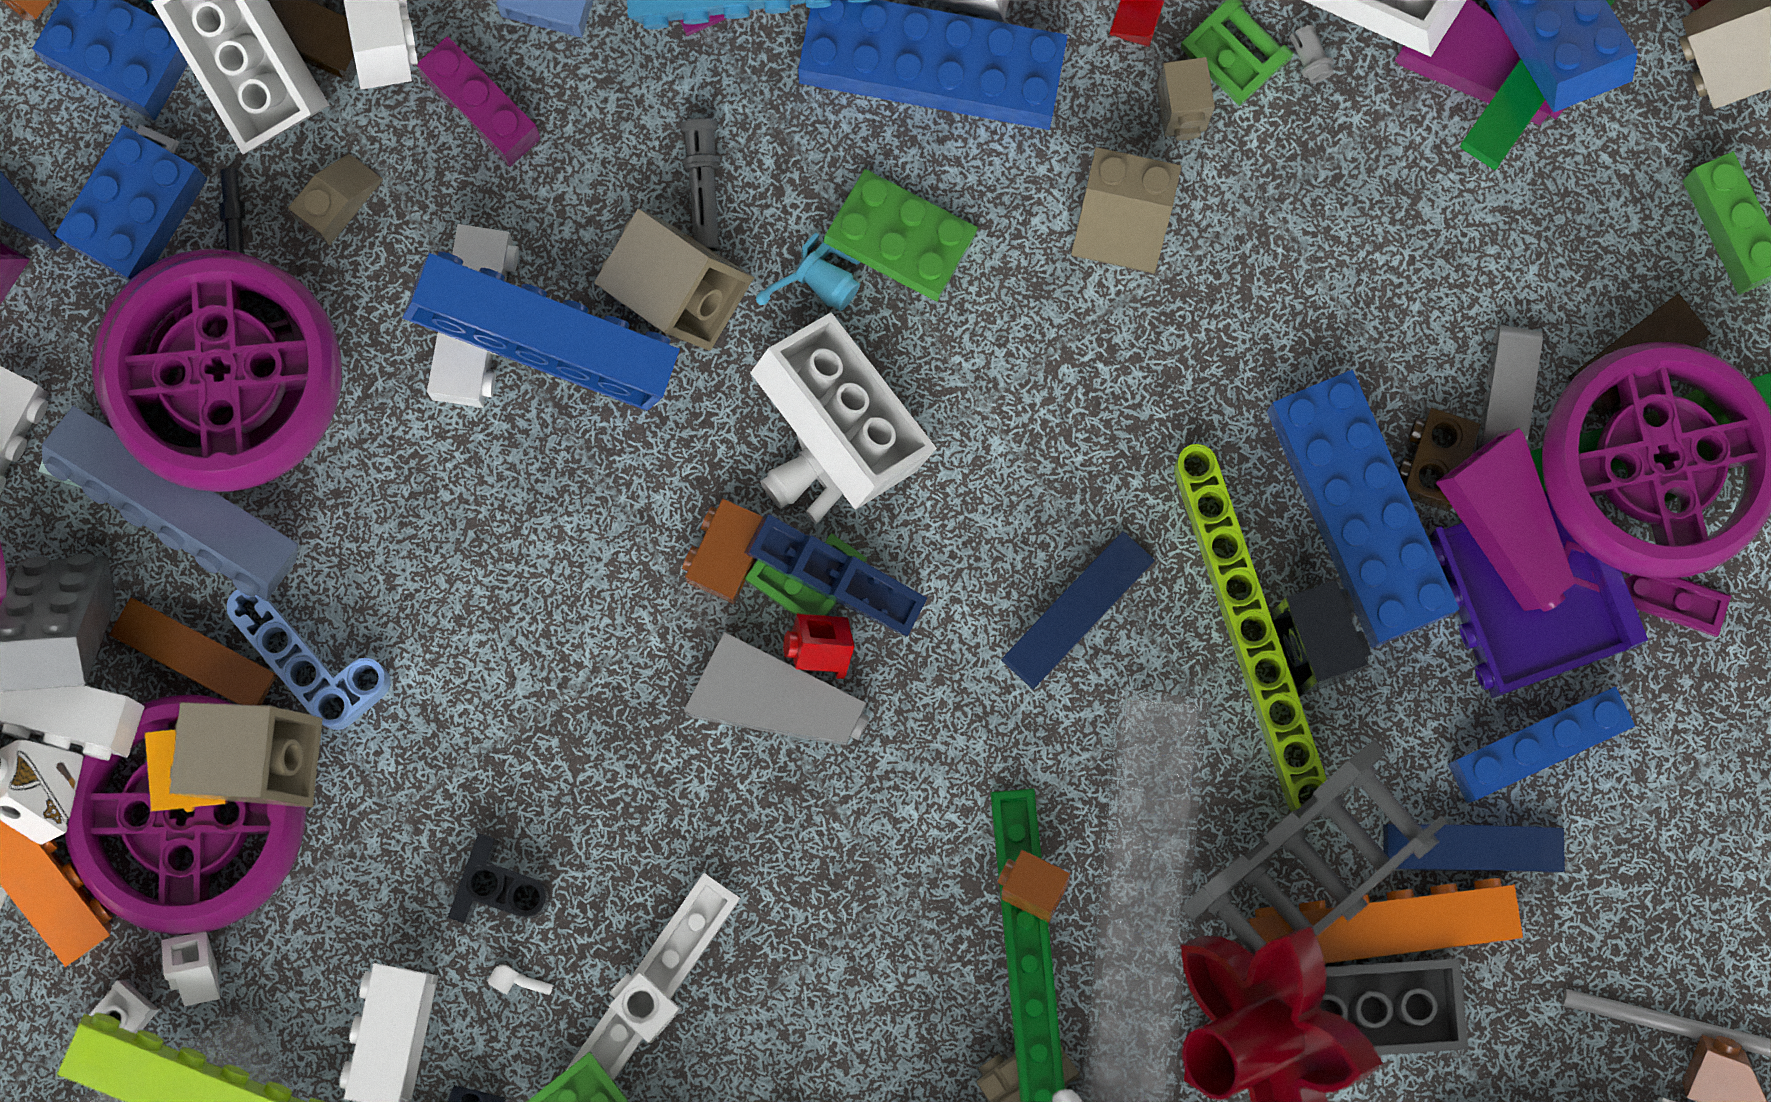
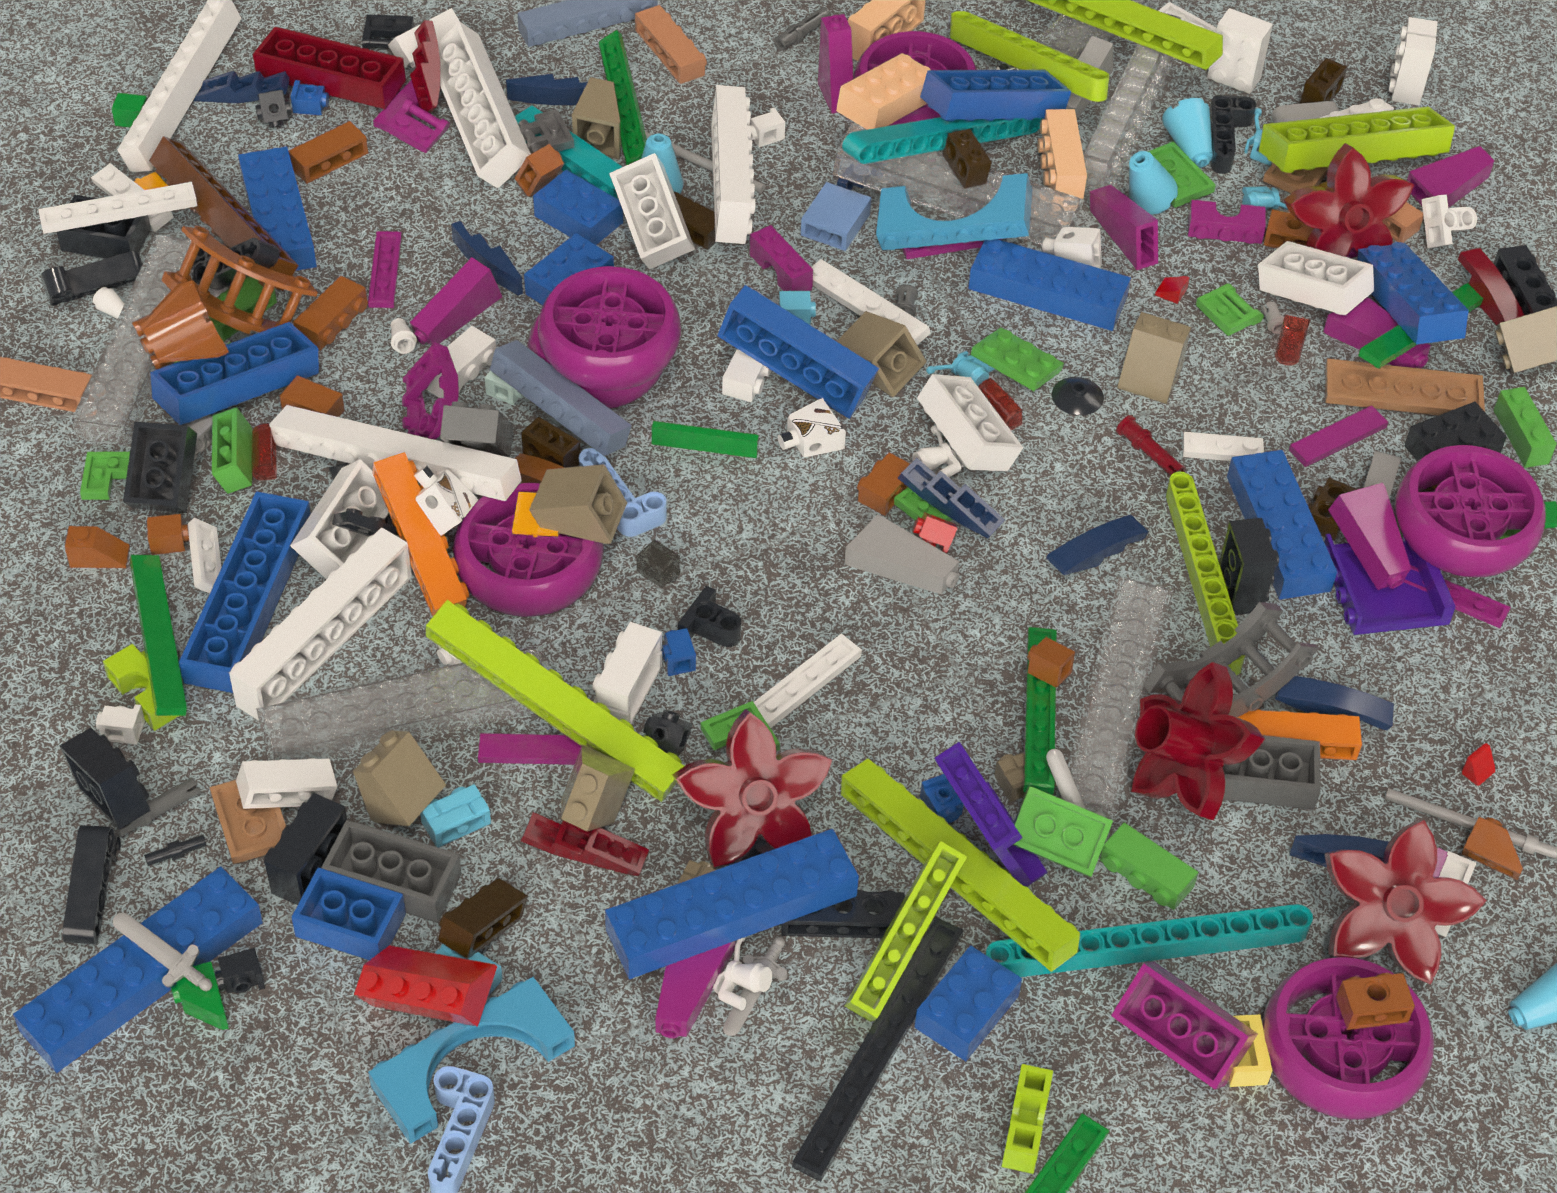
camera: 10 degrees right, 30 degrees down
white brick [161,932,220,1006] -> none
dark tan slope [288,153,383,246] -> none
white hand [488,965,553,995] -> none
white brick [609,972,682,1043] -> none
dark tan brick [1156,57,1215,141] -> none
blue brick [1448,686,1635,804] -> none
none -> dark brown brick [521,416,581,468]
none -> clear smoke brick [636,539,681,588]
none -> green tile [652,421,759,458]
none -> blue brick [661,628,696,676]
none -> white torso [778,398,846,457]
none -> medium azure brick [779,291,816,325]
none -> white plate [811,259,930,345]
none -> clear red brick [978,378,1022,430]
none -> black dish [1052,377,1104,416]
none -> dark red pin [1116,415,1186,476]
none -> white plate [1183,432,1264,461]
none -> clear red brick [1275,314,1310,366]
none -> magenta tile [1289,405,1388,467]
none -> medium nougat plate [1325,358,1485,415]
none -> black brick [1404,401,1507,461]
none -> red slope [1462,743,1496,786]

